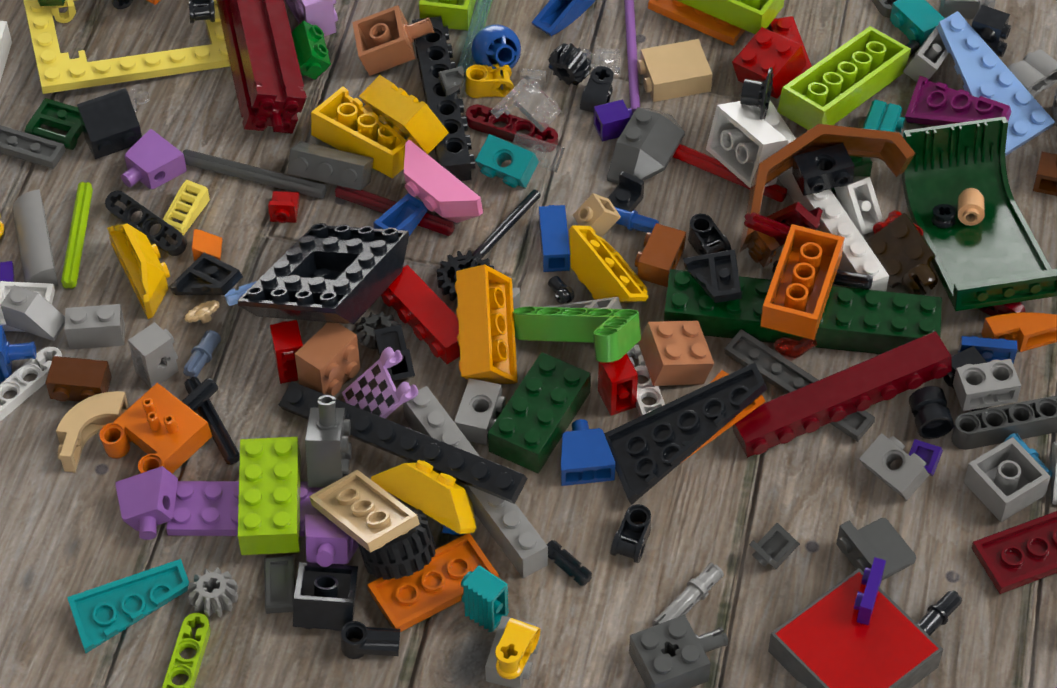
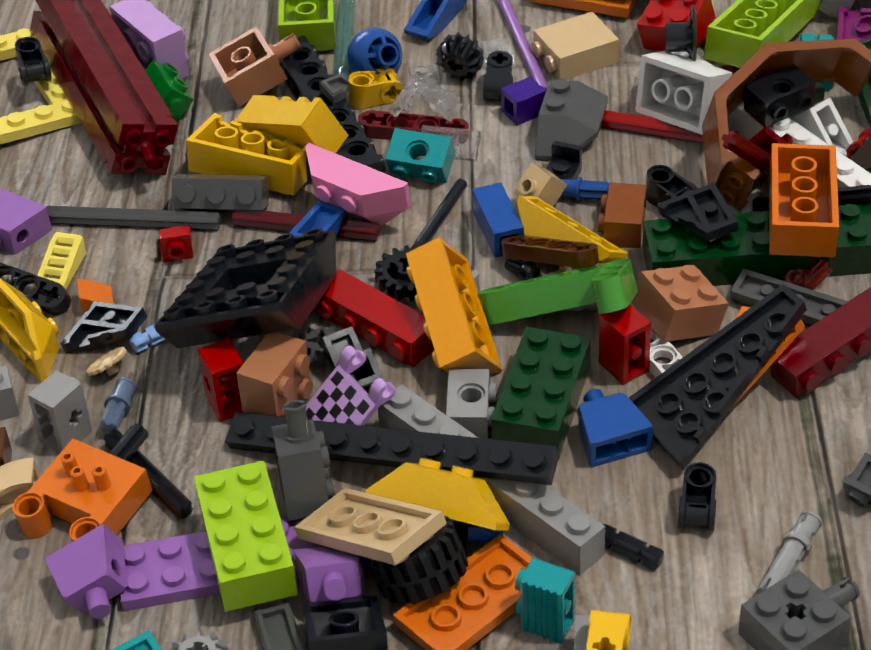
camera: 10 degrees left, 10 degrees down
none -> reddish brown beam [501,235,599,268]

